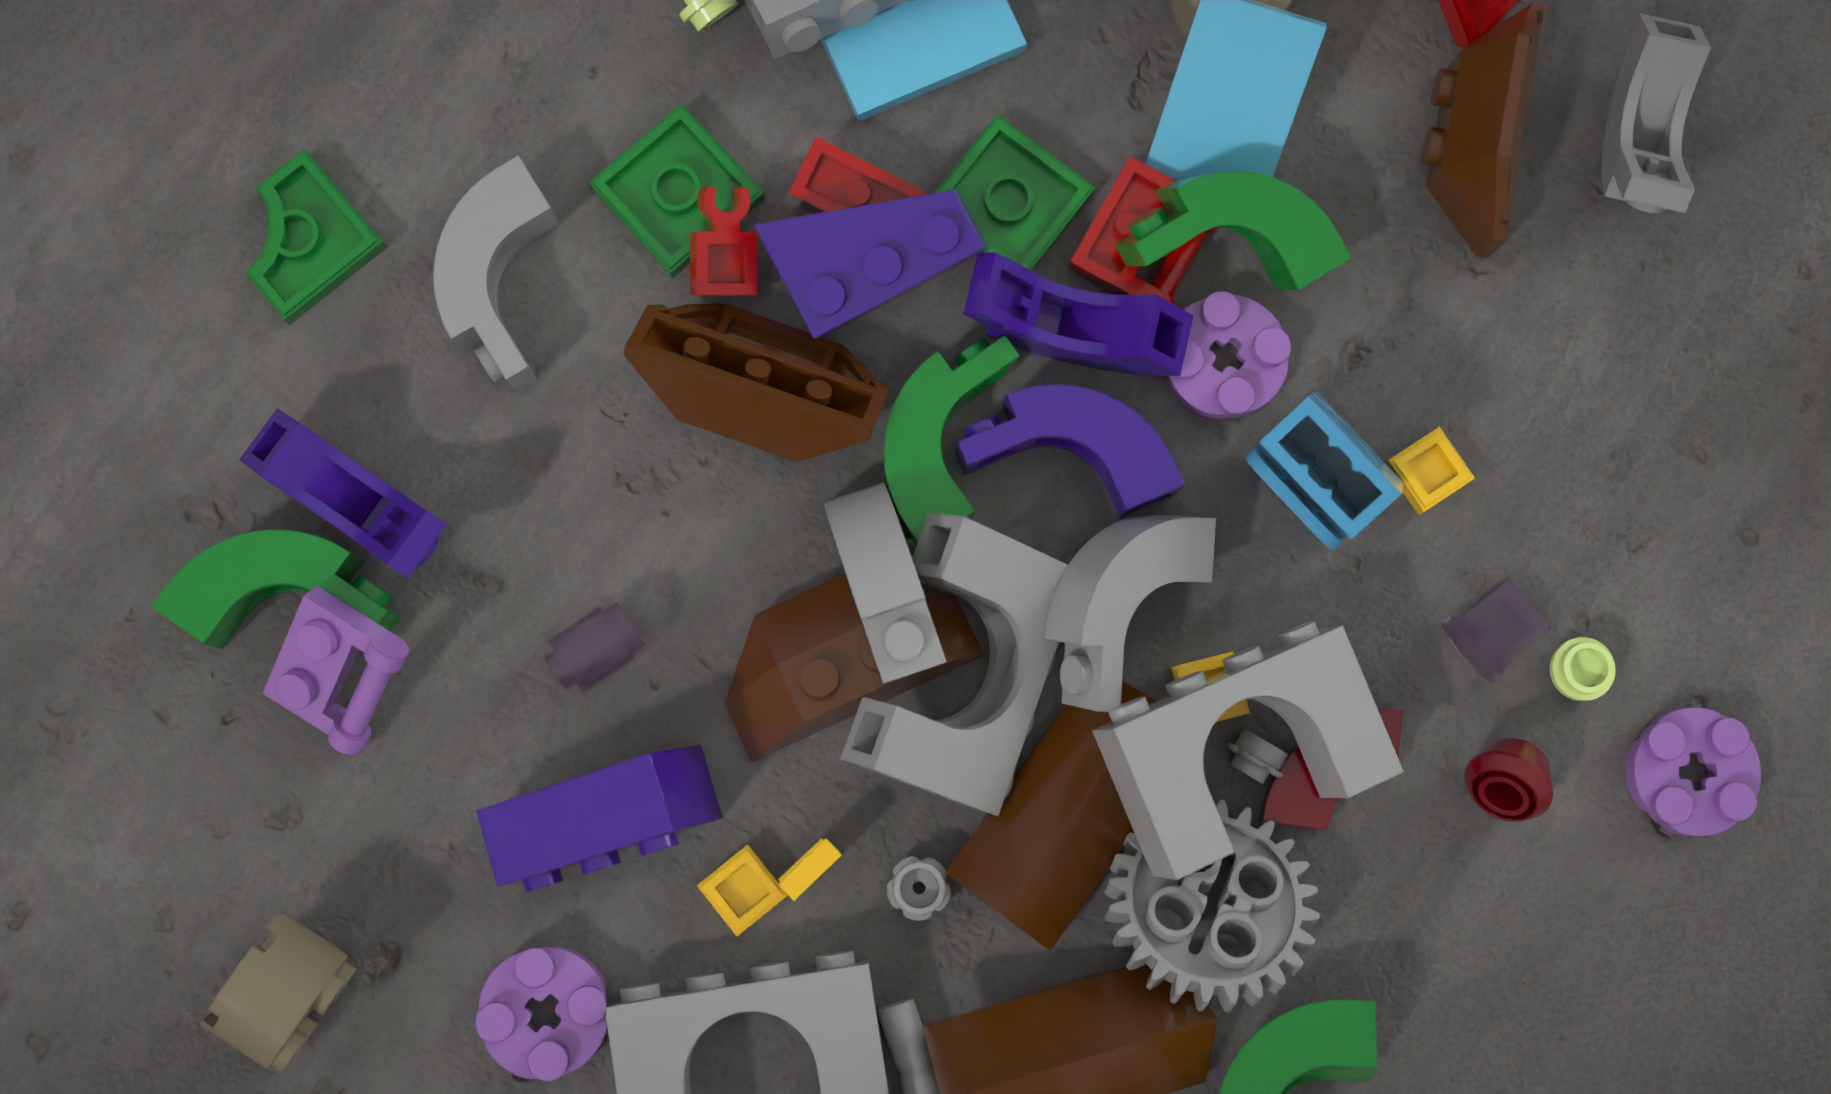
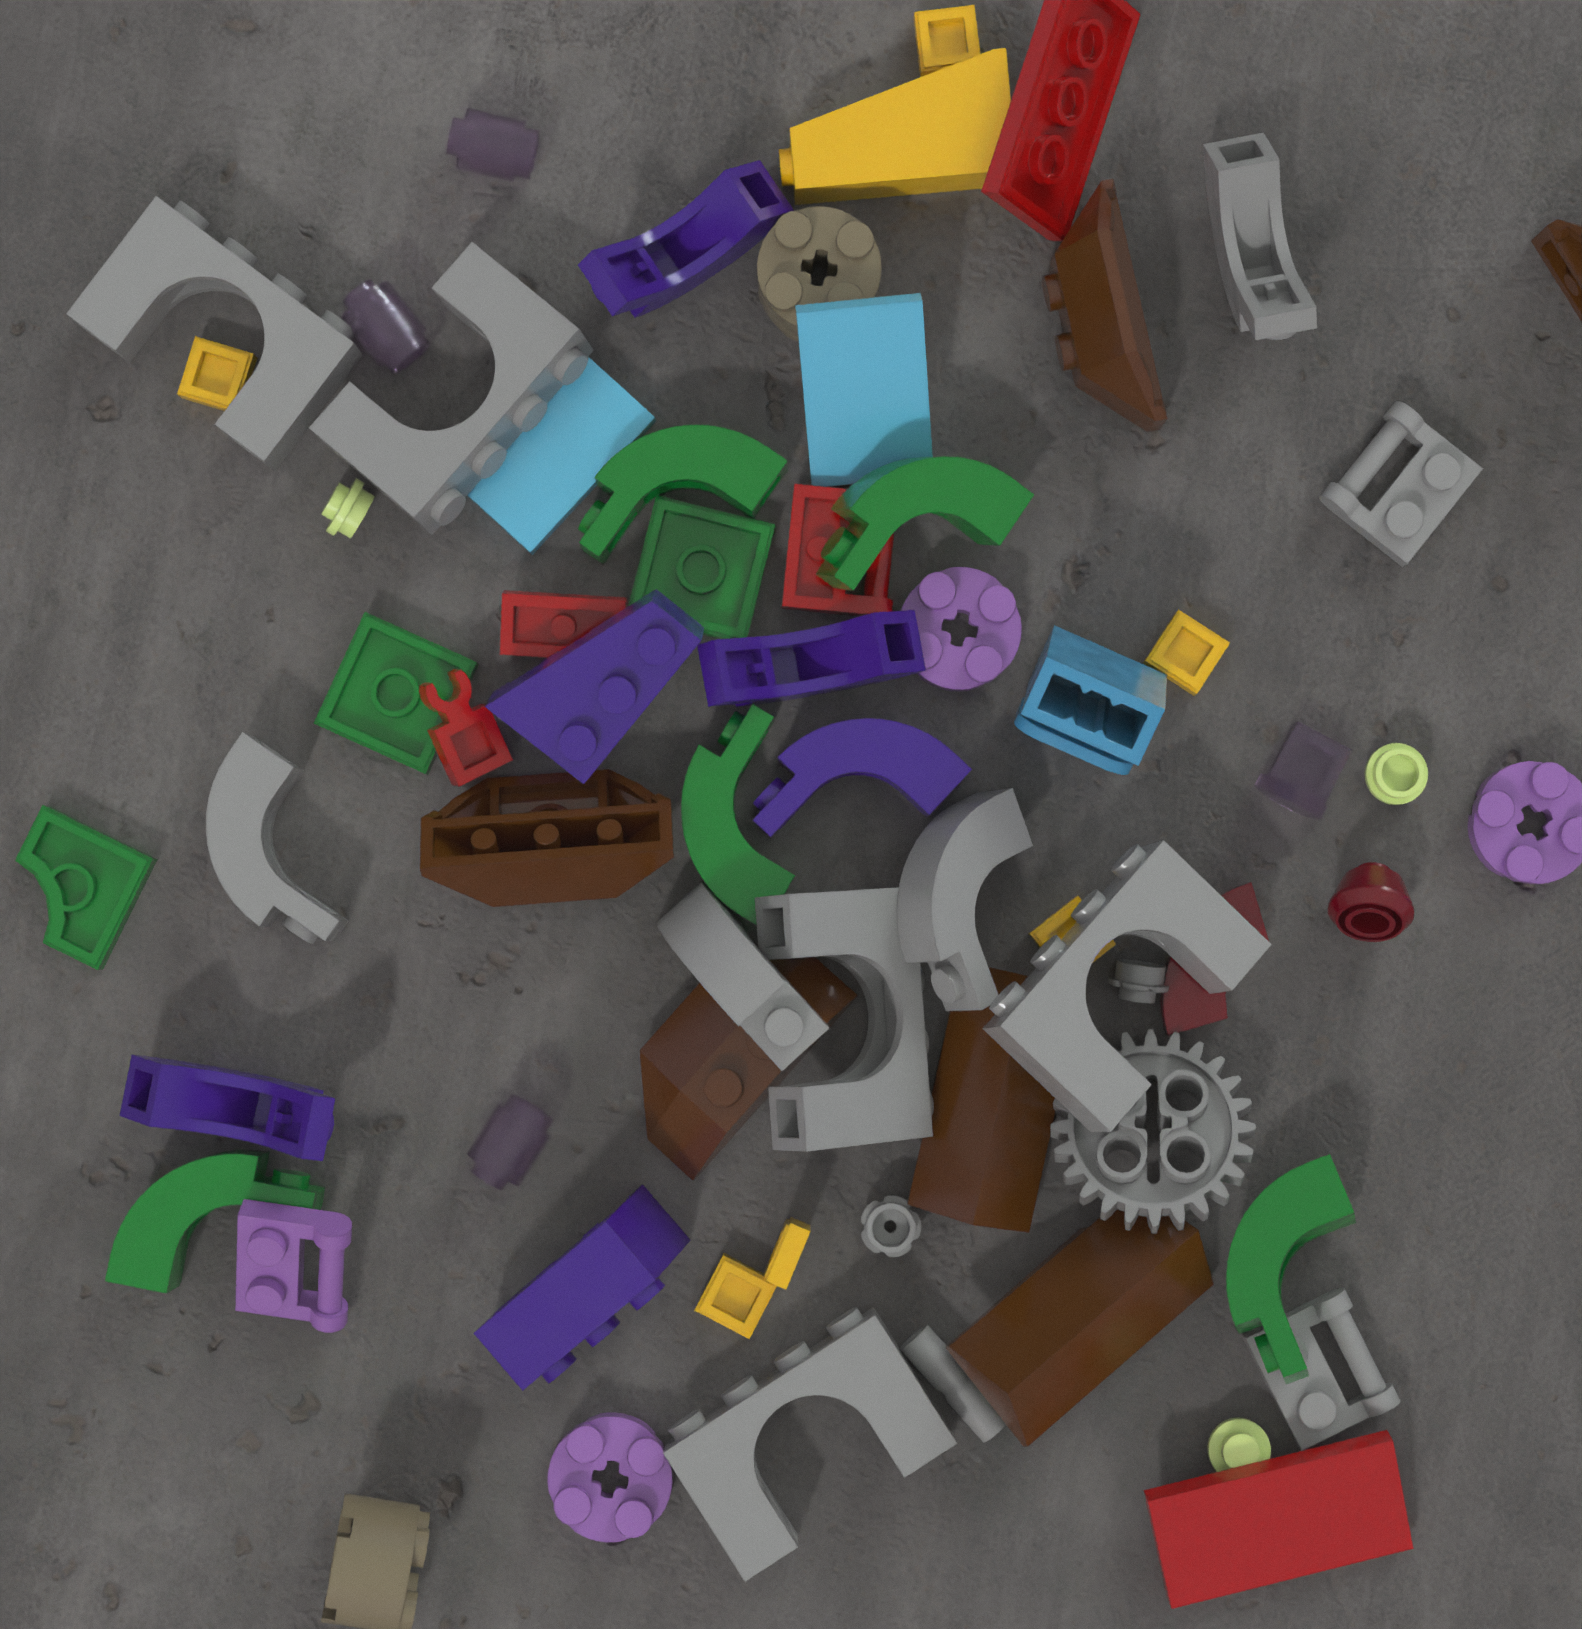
camera: 15 degrees left, 5 degrees up
none -> green arch [578,425,788,565]
none -> light grey plate [1319,401,1483,567]

